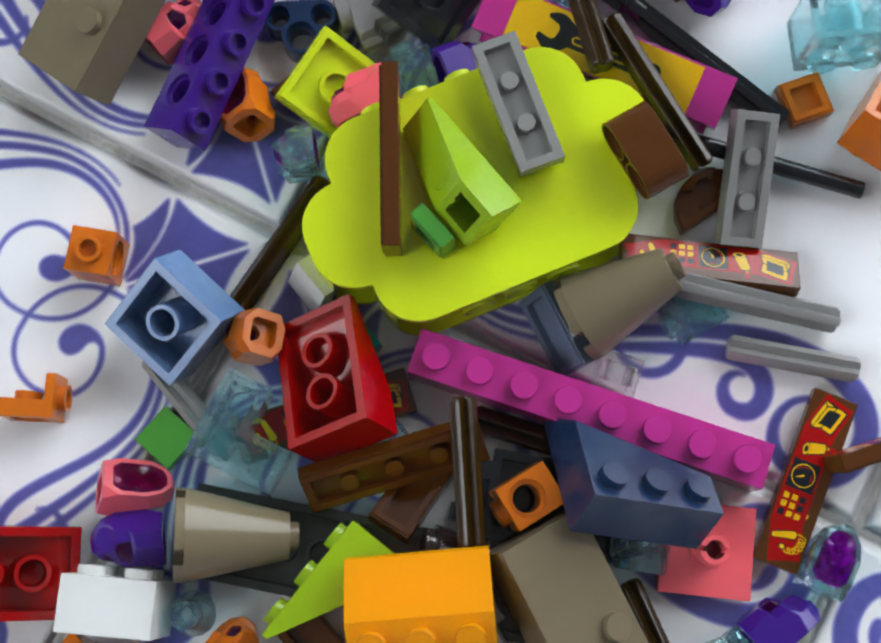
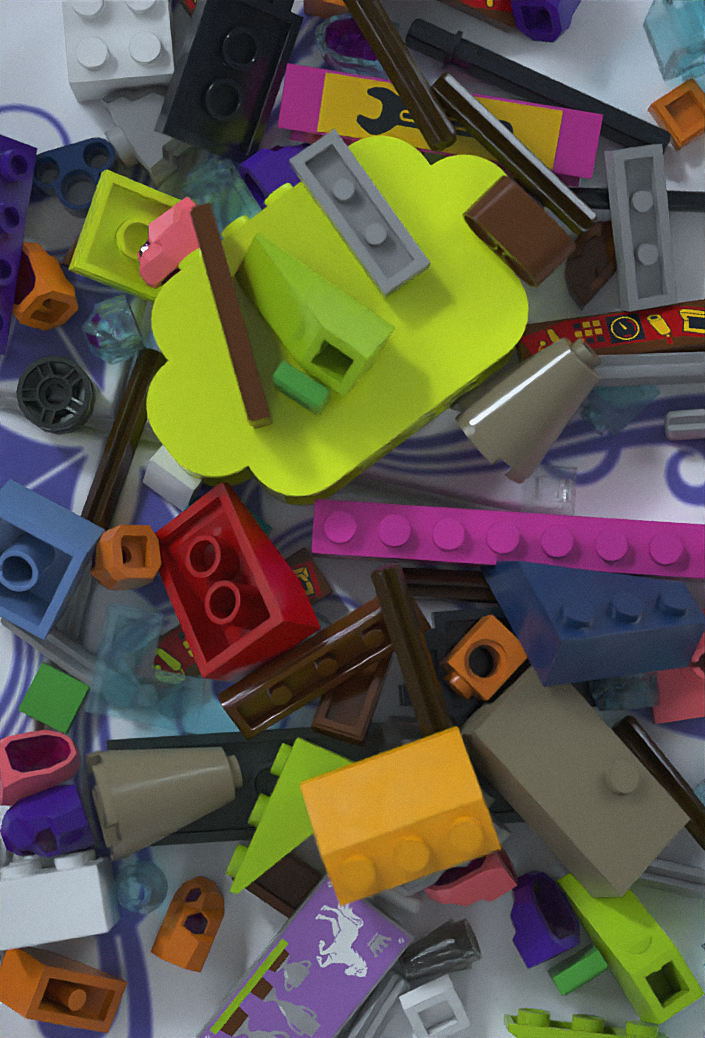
camera: 20 degrees left, 5 degrees up
sand blue tile [519,280,595,377] -> none
none -> pearl dark grey wheel [16,355,96,435]

